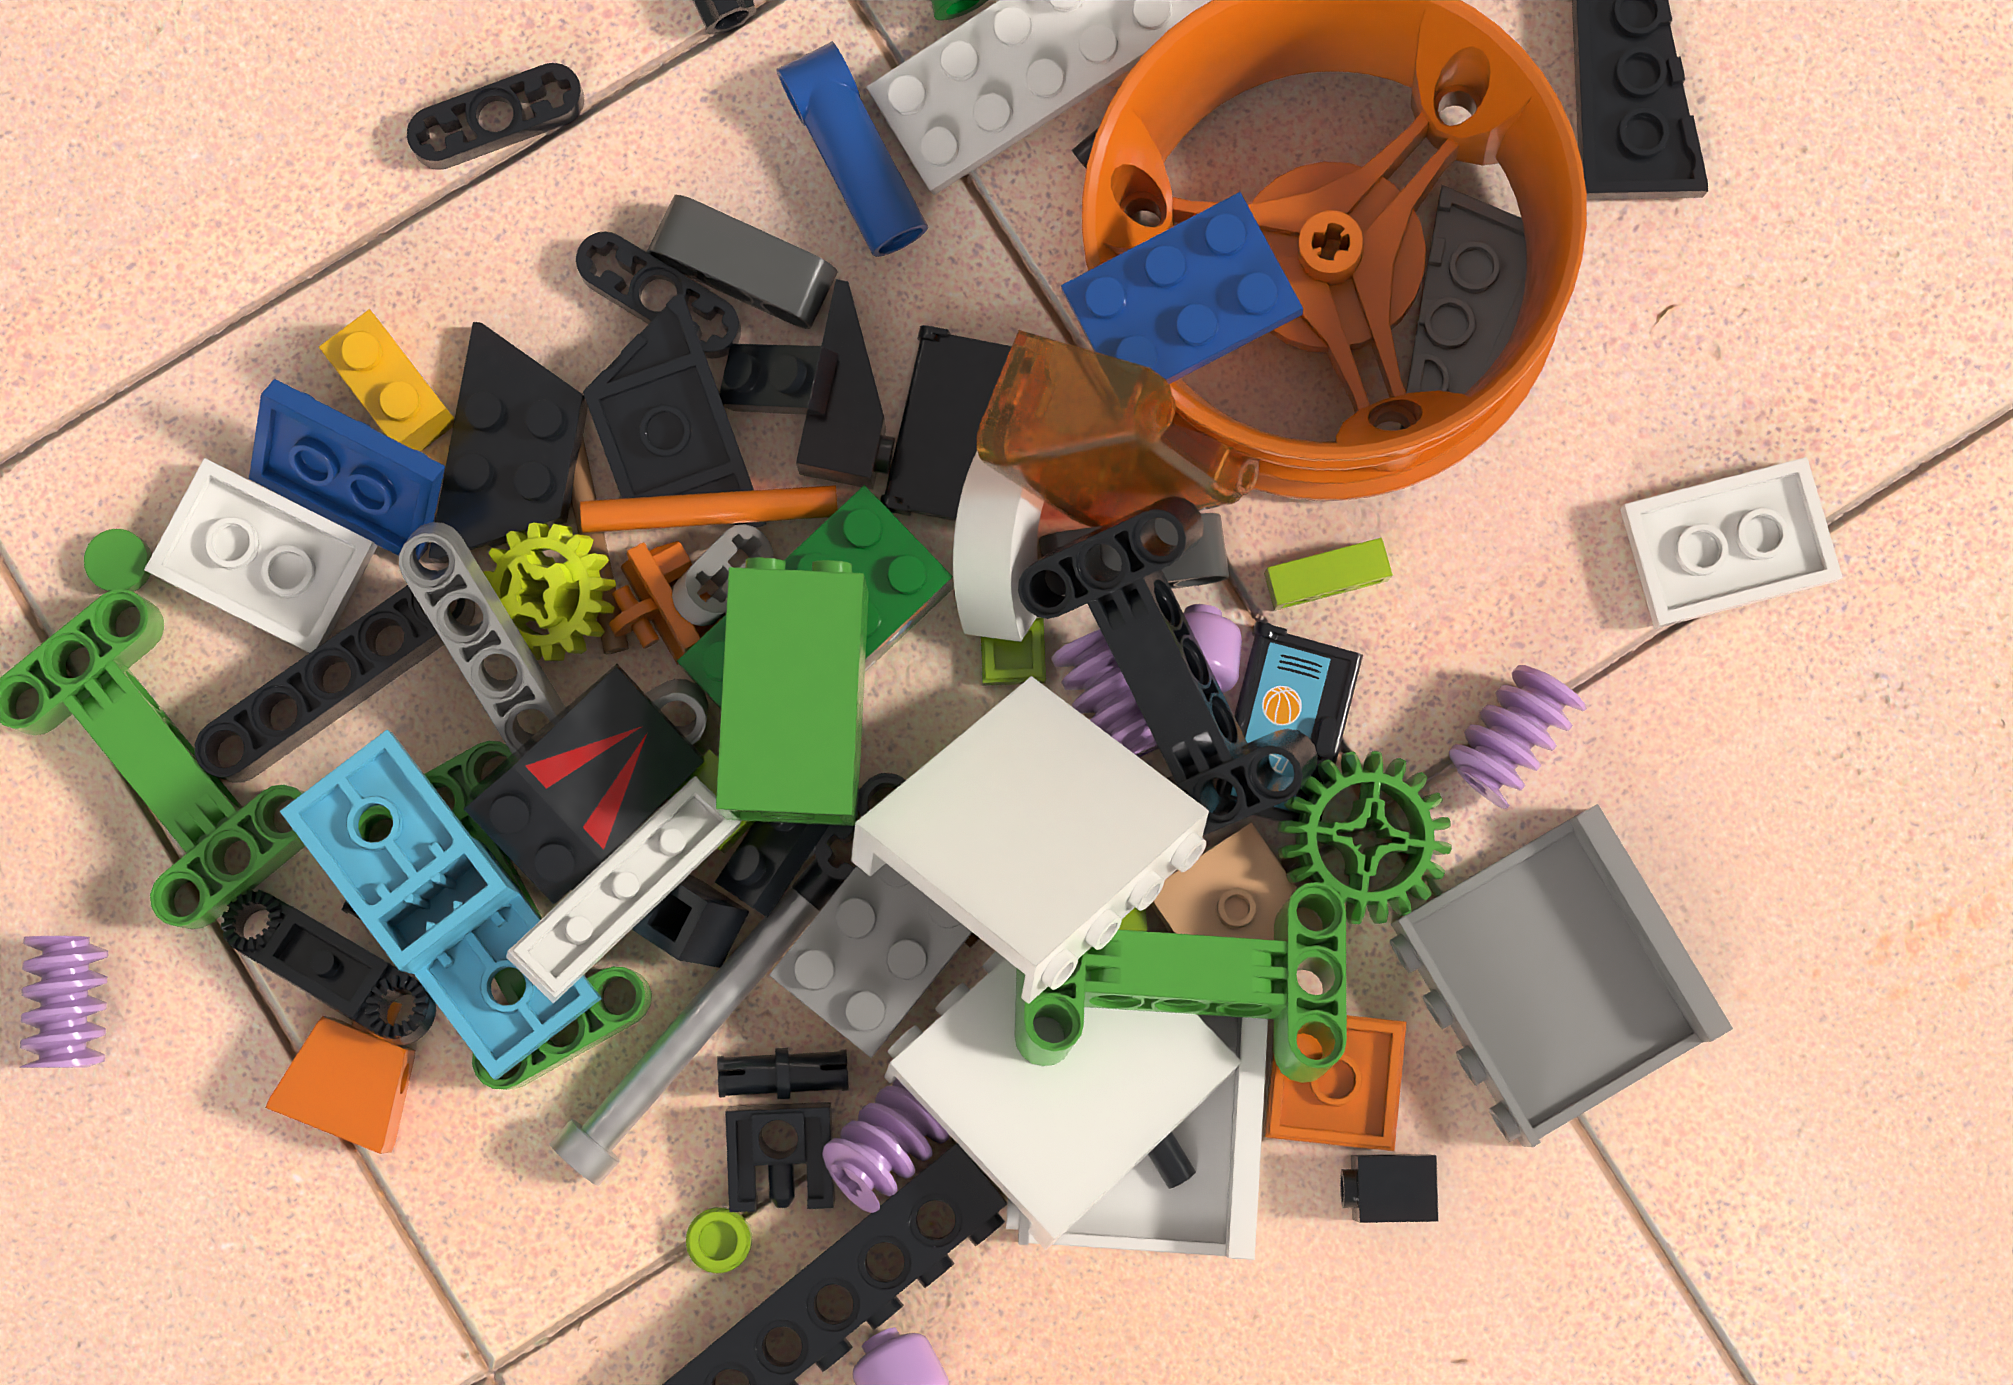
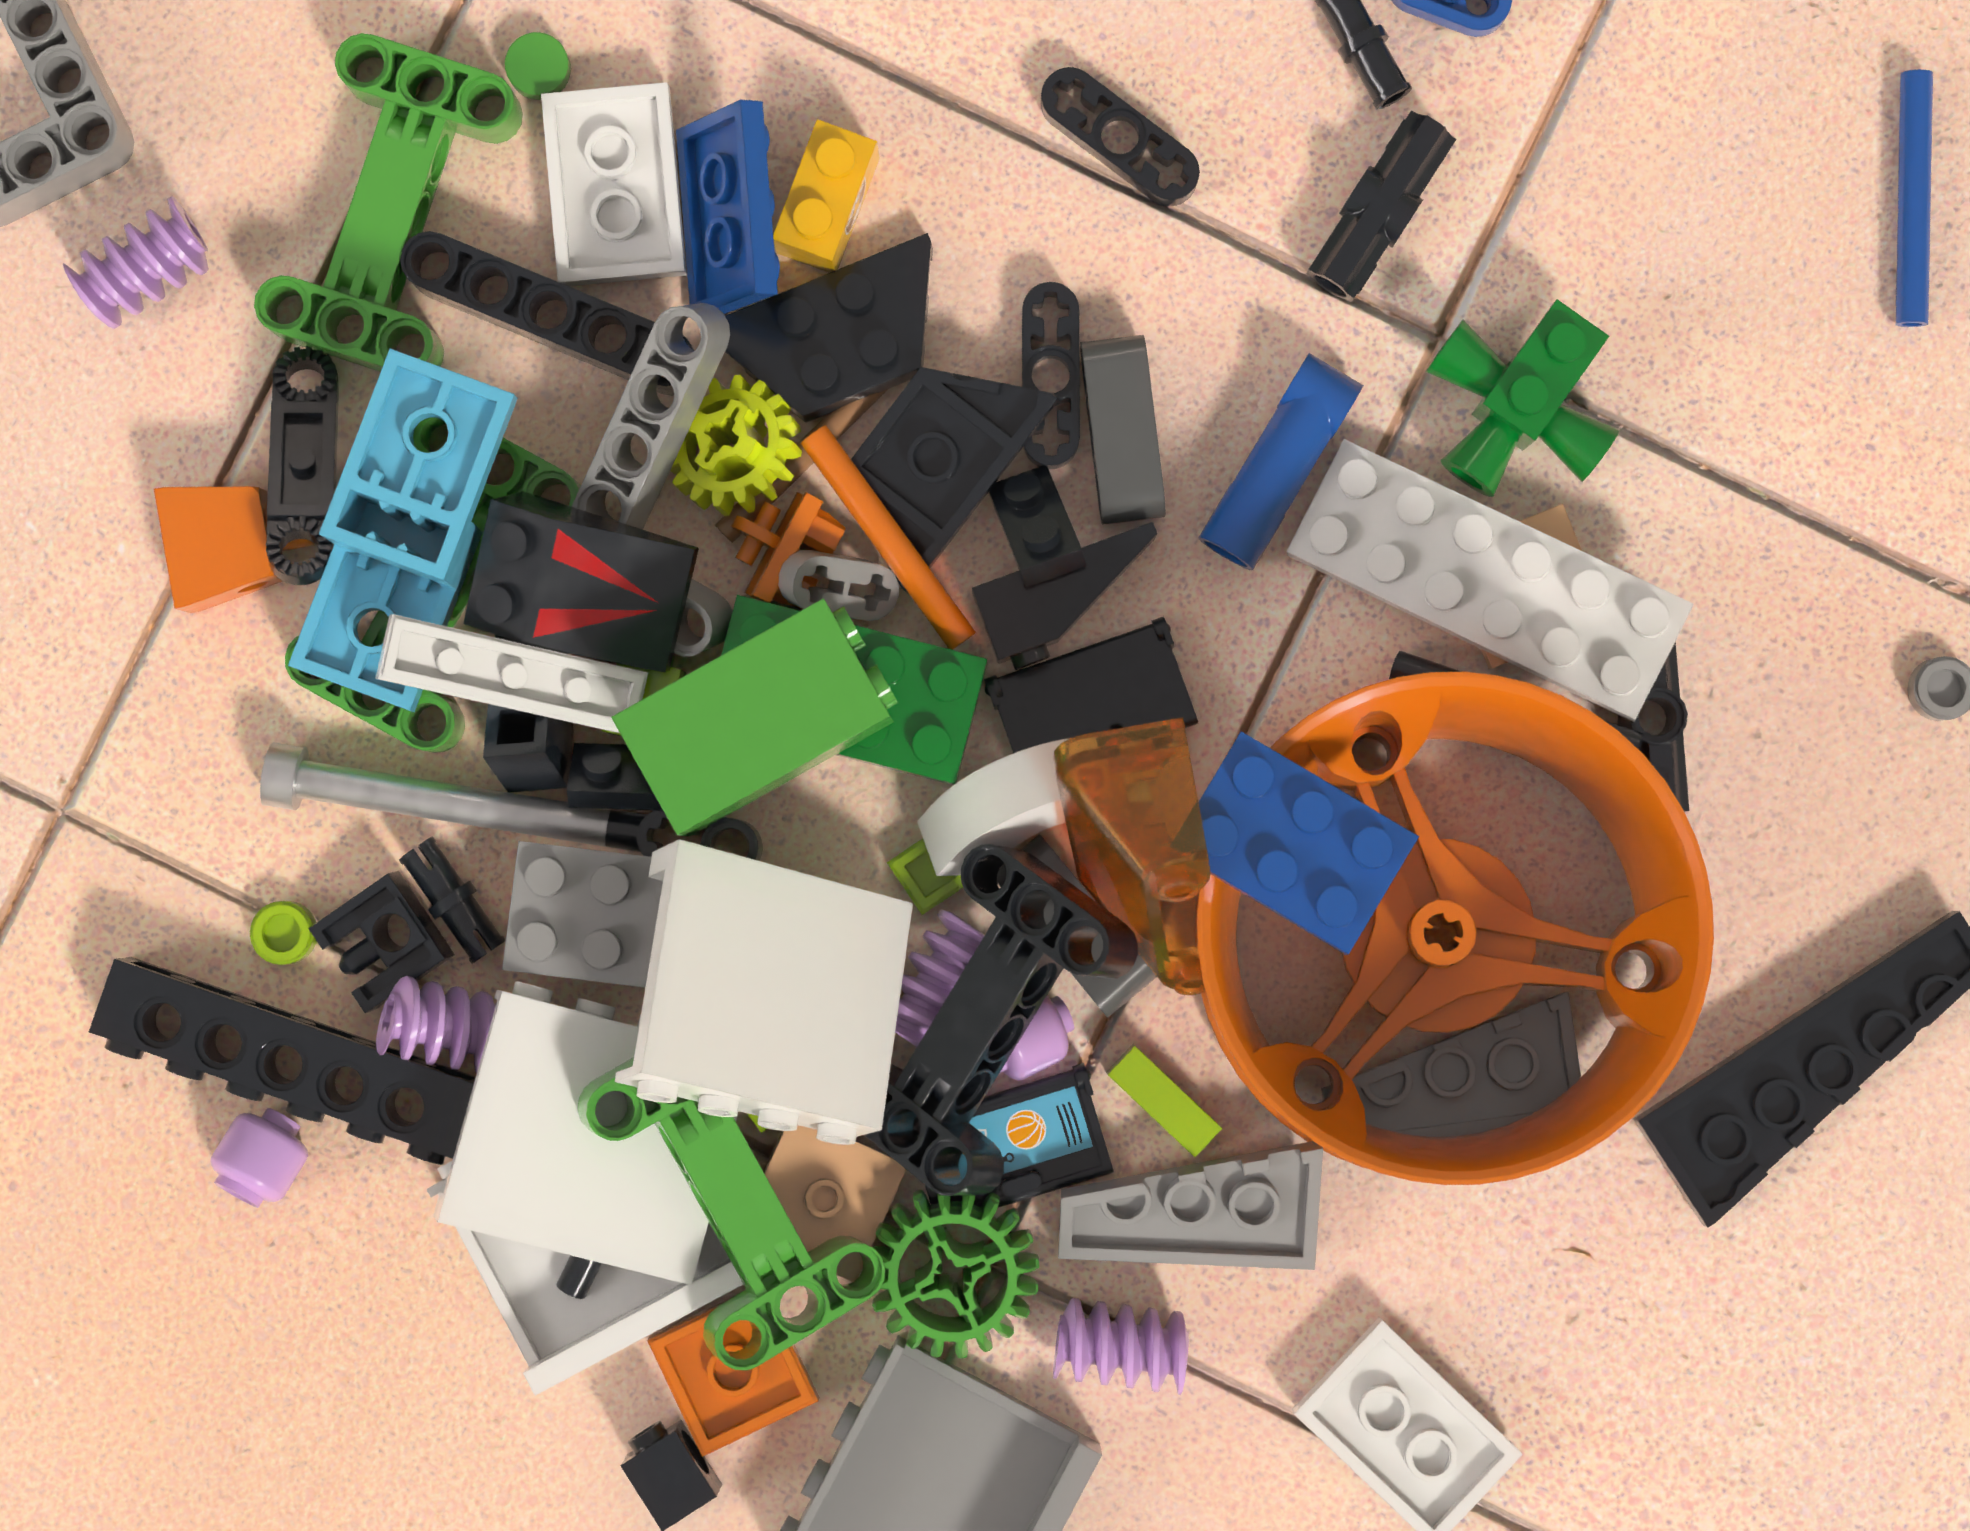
camera: 65 degrees right, 5 degrees up
none -> light grey wing [1058,1141,1323,1270]

